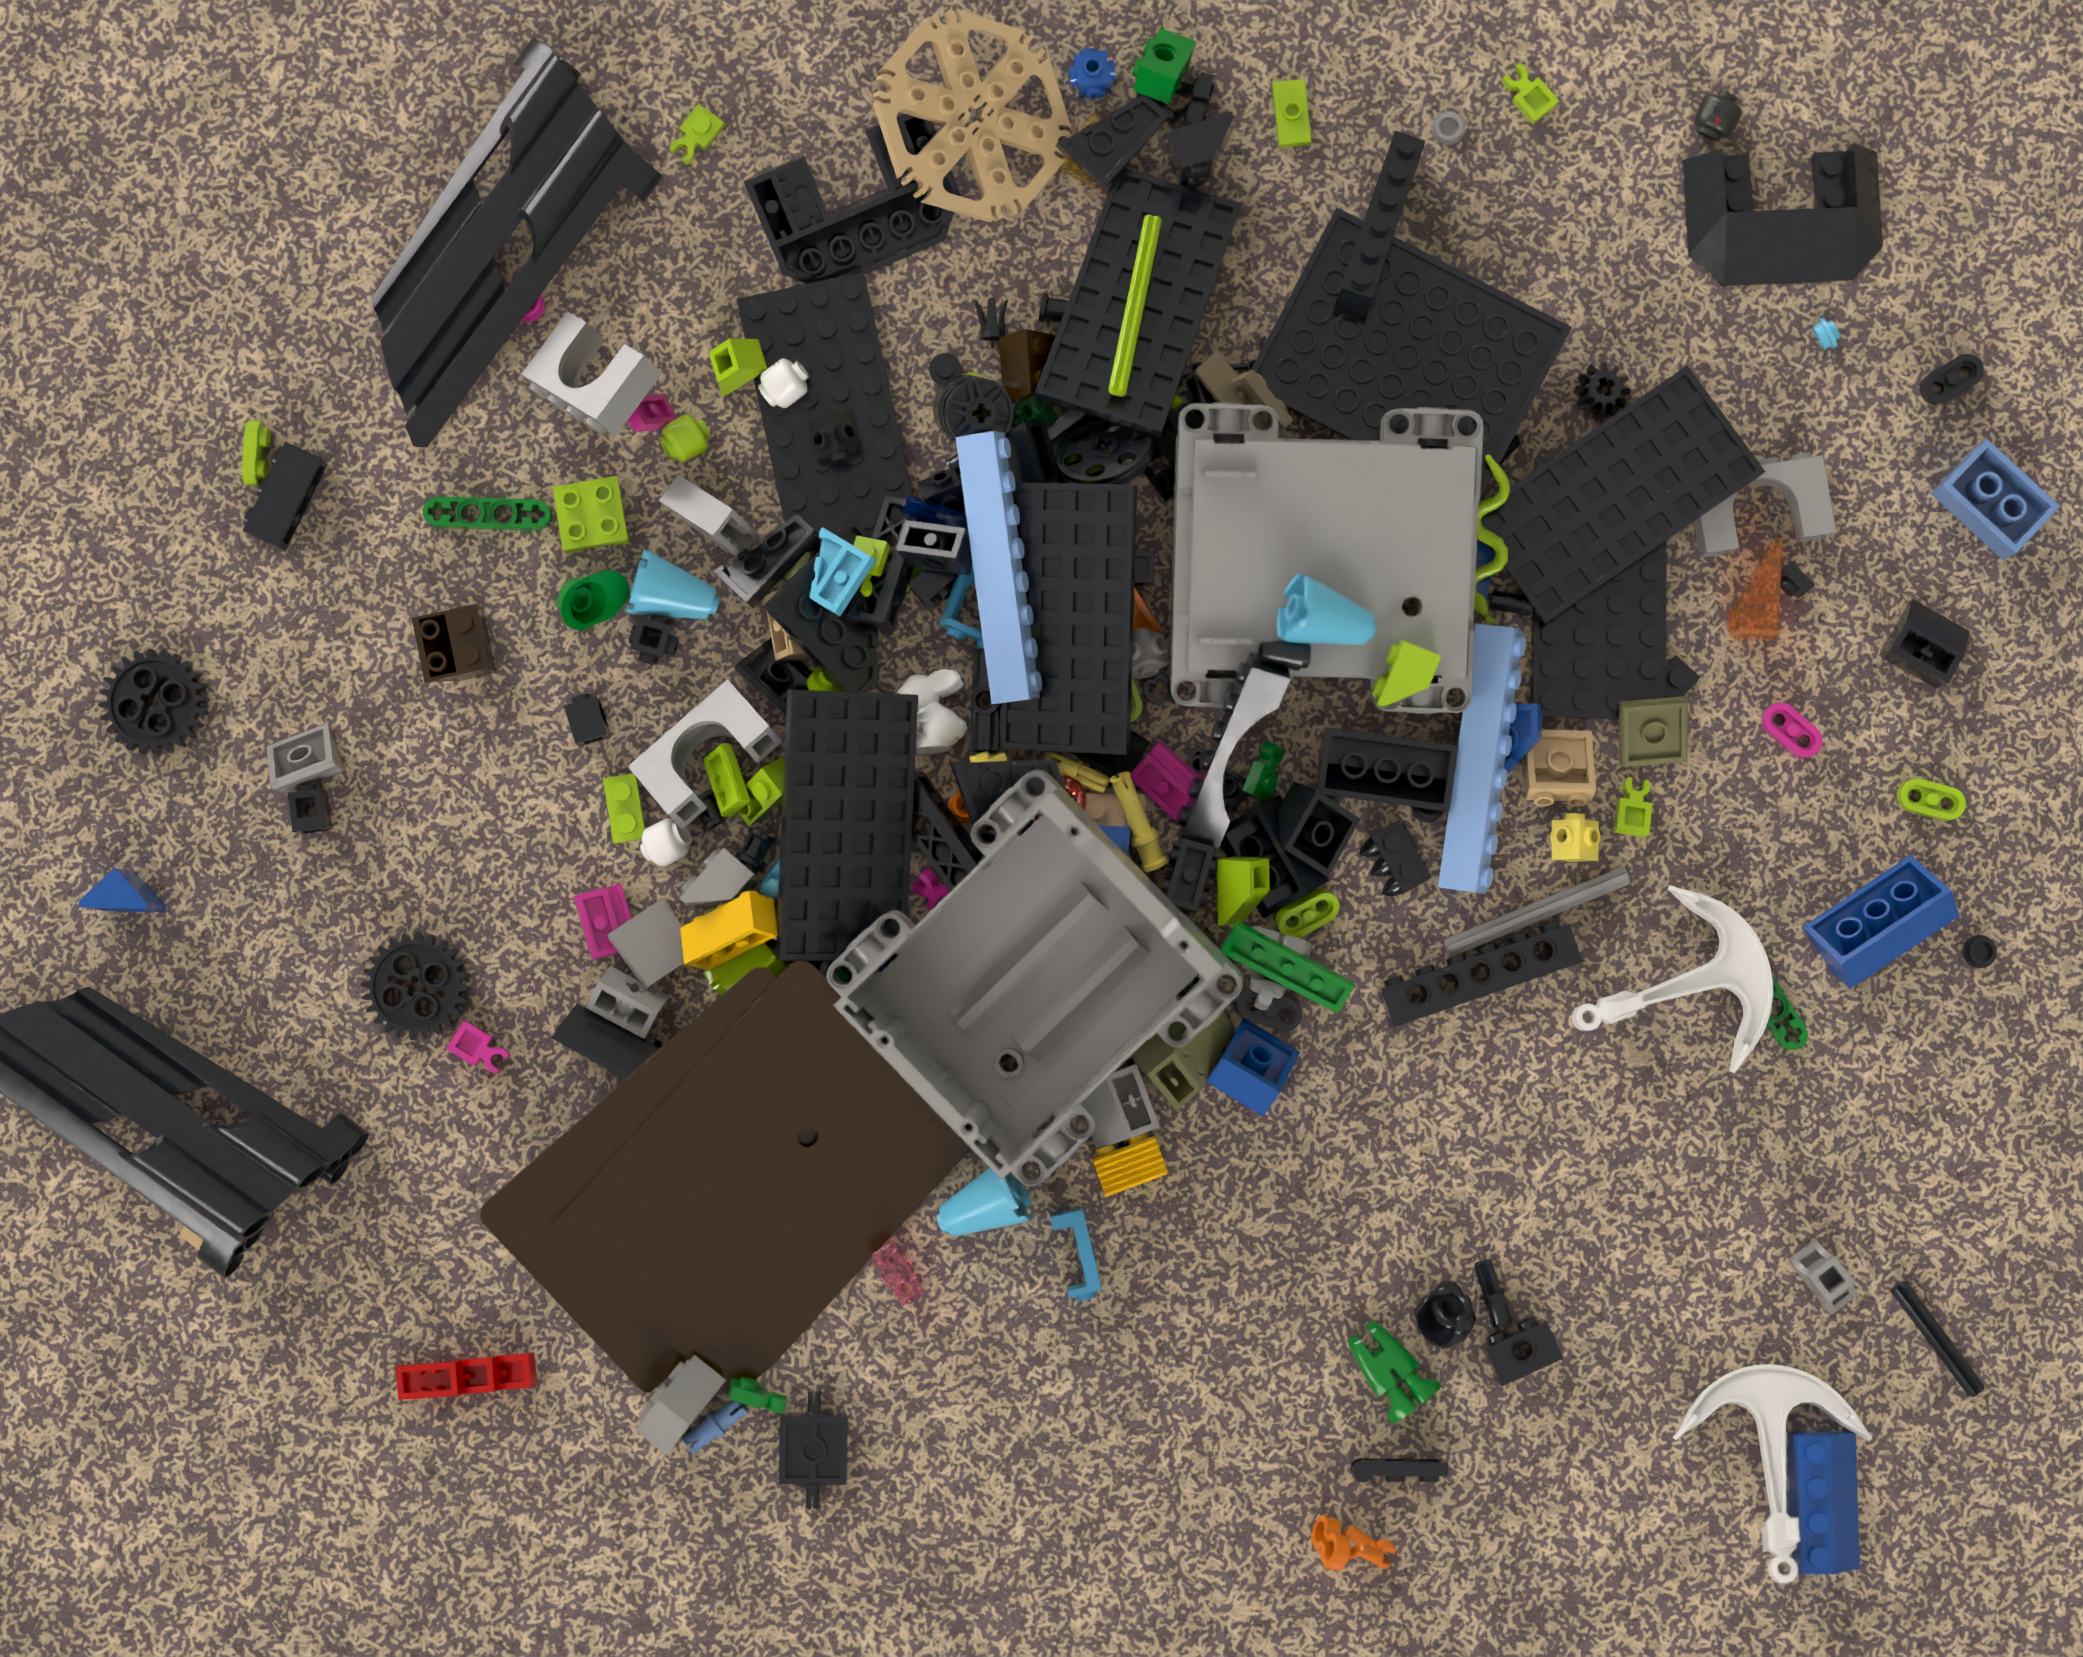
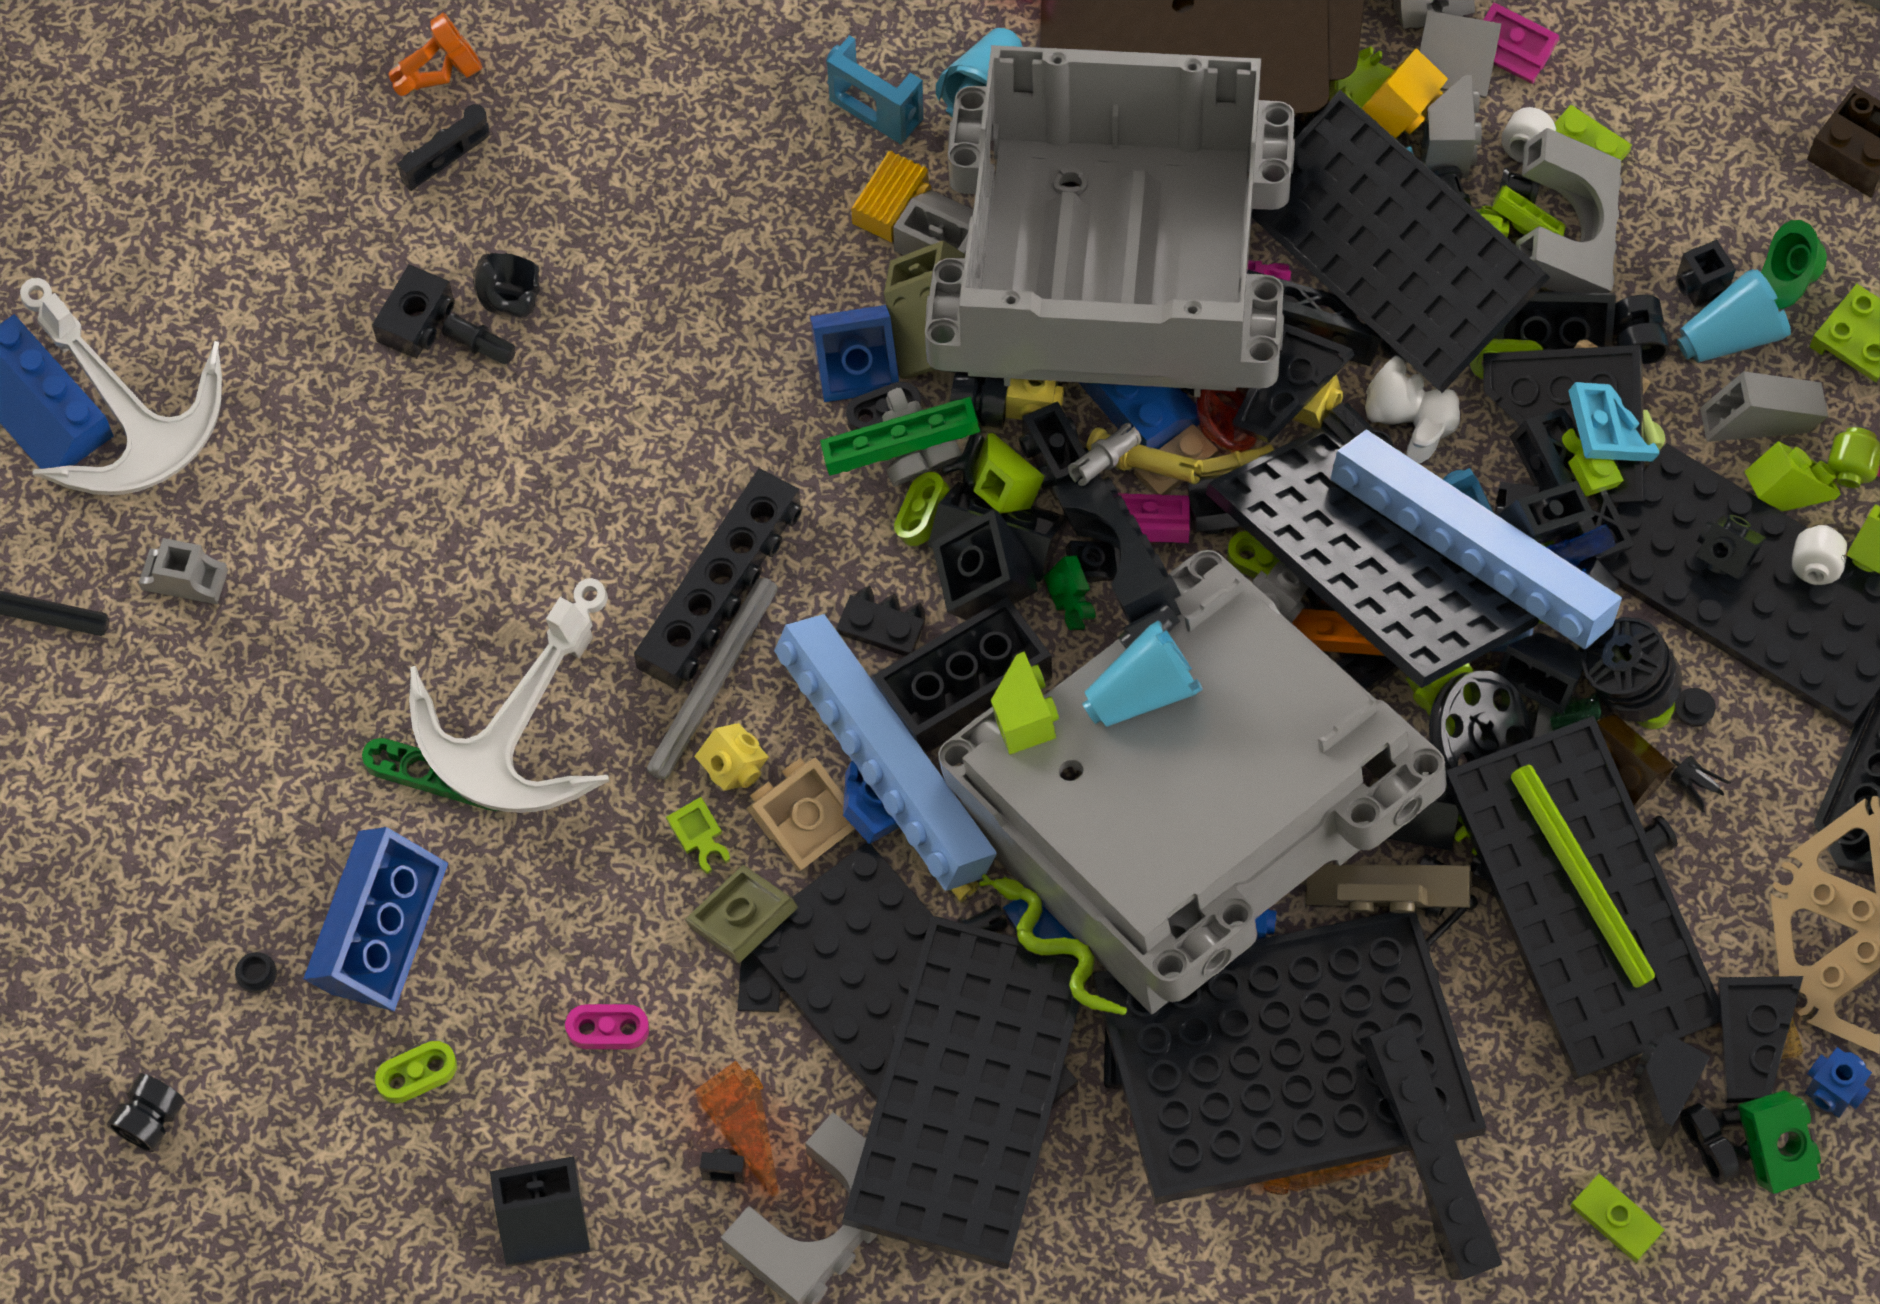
camera: 140 degrees right, 20 degrees down
black brick [564,694,611,747] -> none
black wing [713,515,819,609] -> none
green piece [1347,1320,1442,1425] -> none
black gear [1574,362,1631,419] -> none
none -> black bar [942,433,985,488]
none -> light grey pin [1068,423,1141,486]
none -> black wheel [1614,294,1670,364]
none -> lime slope [1744,441,1841,512]

